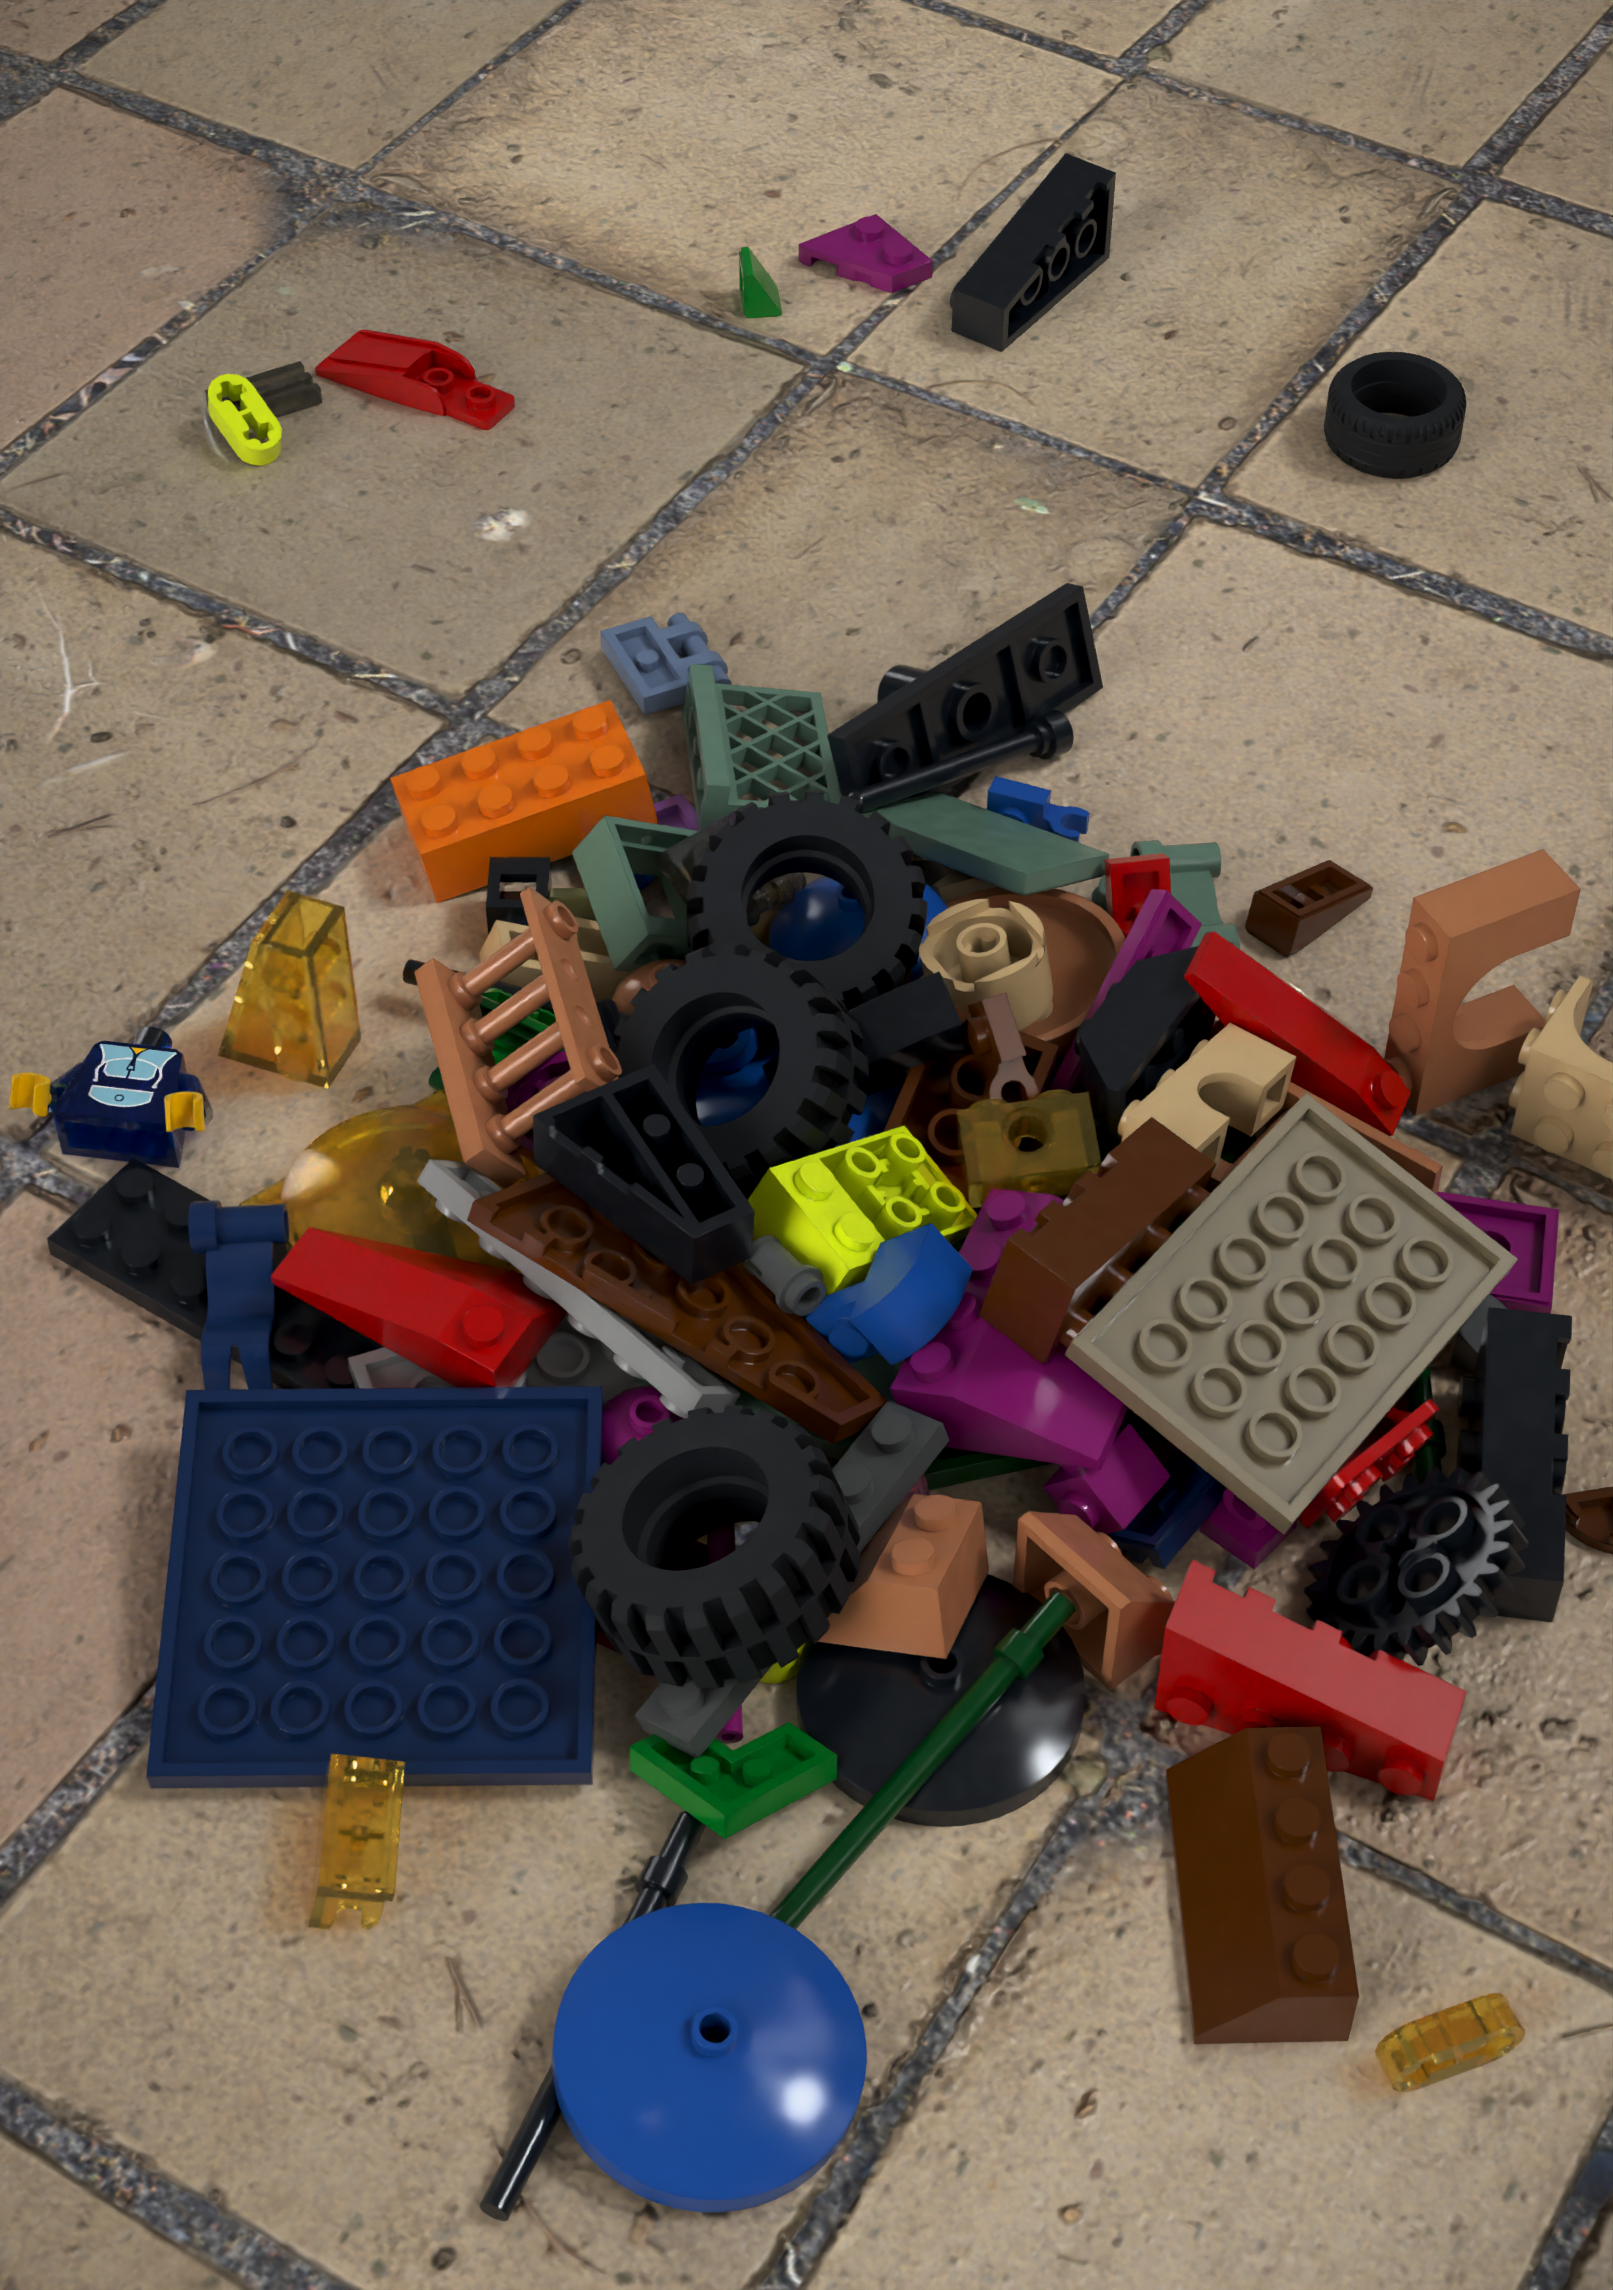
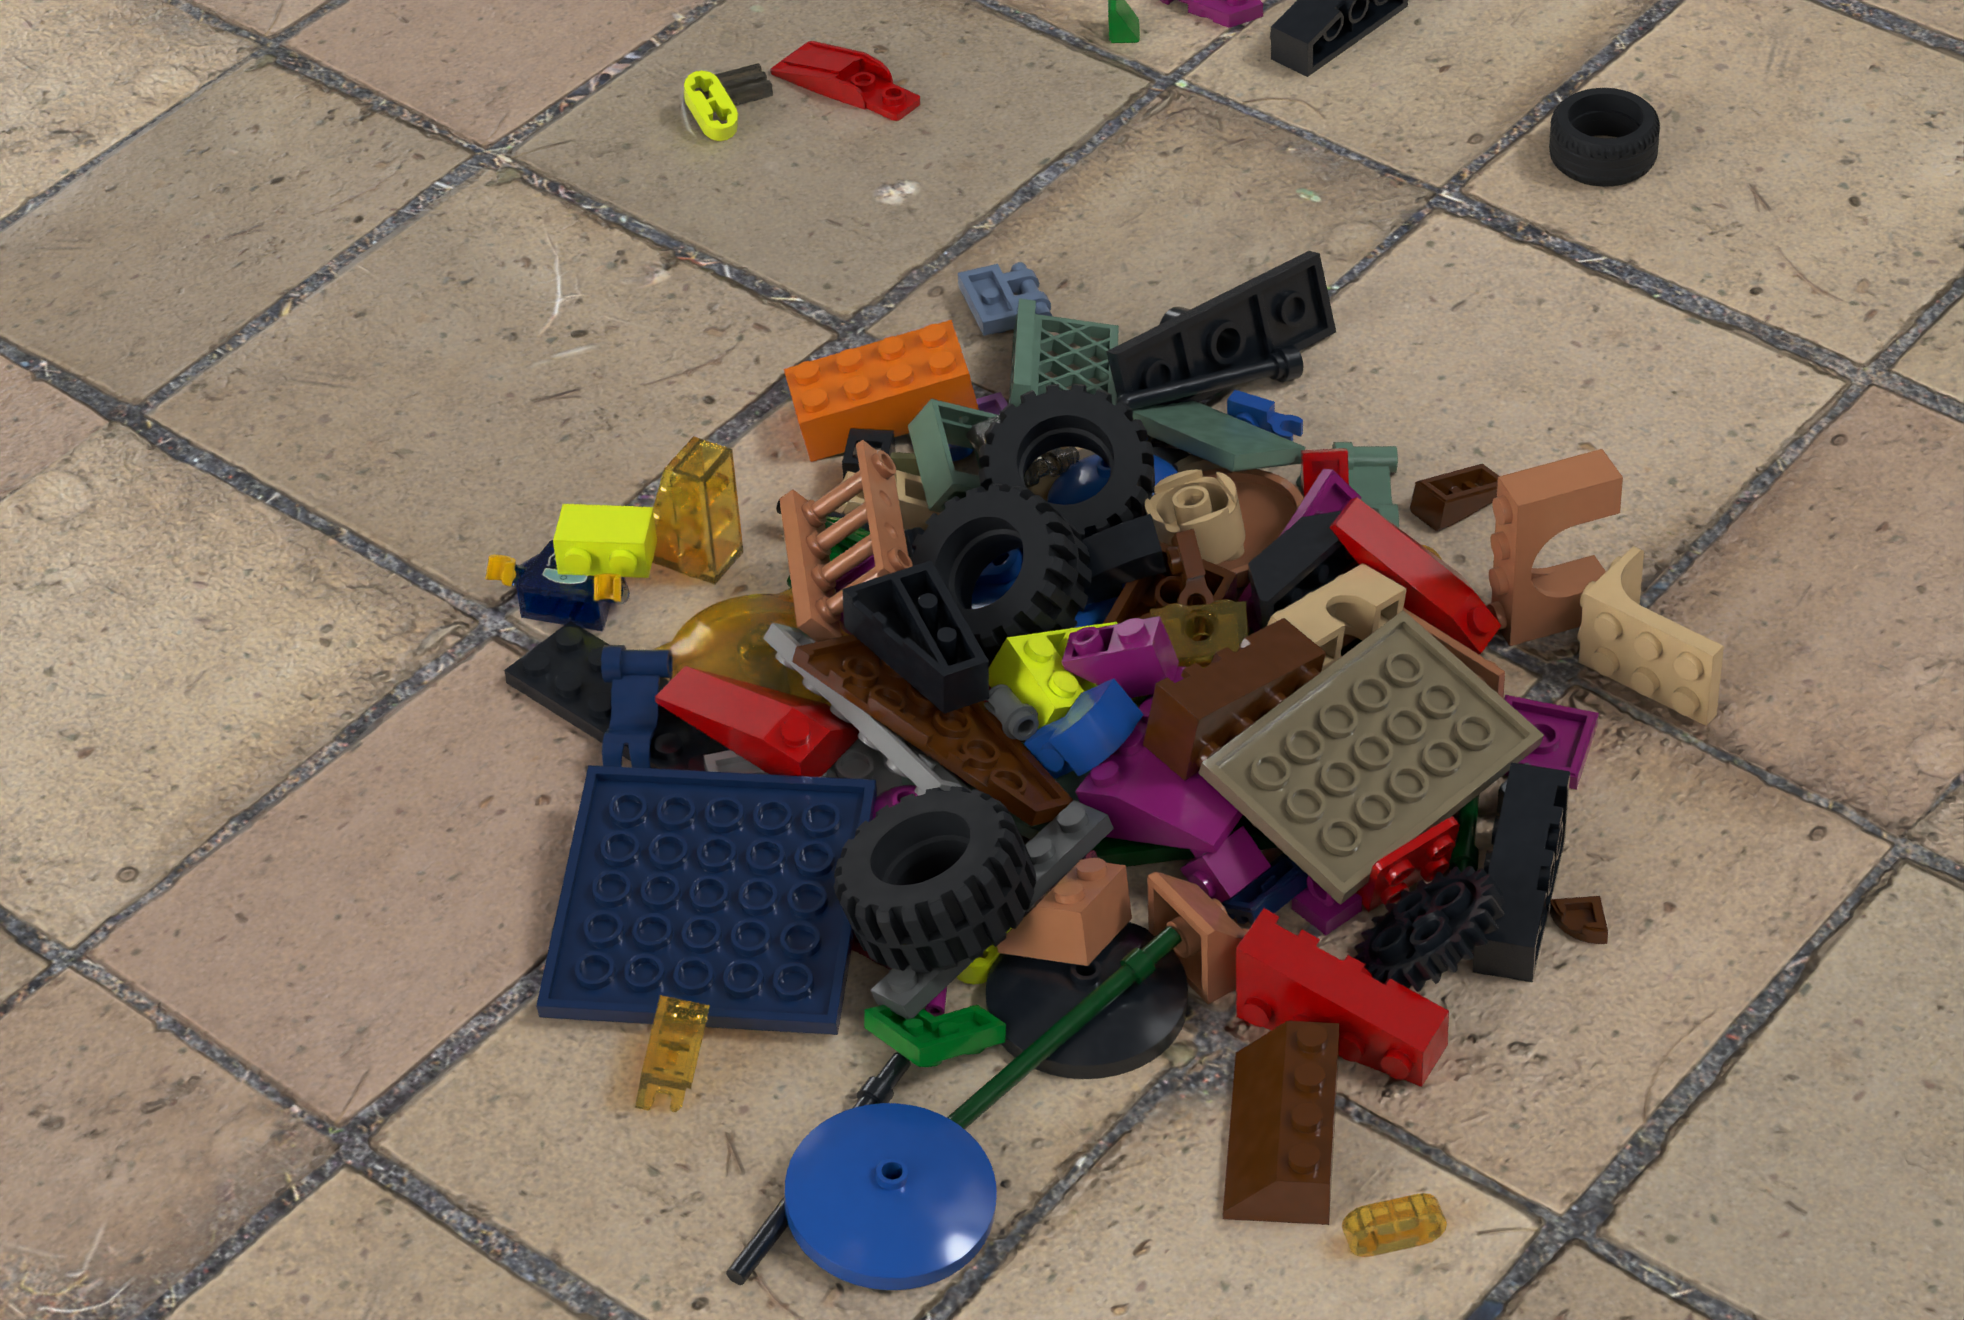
camera: 10 degrees right, 5 degrees down
none -> neon yellow brick [553,504,657,578]
none -> magenta slope [1062,616,1179,698]

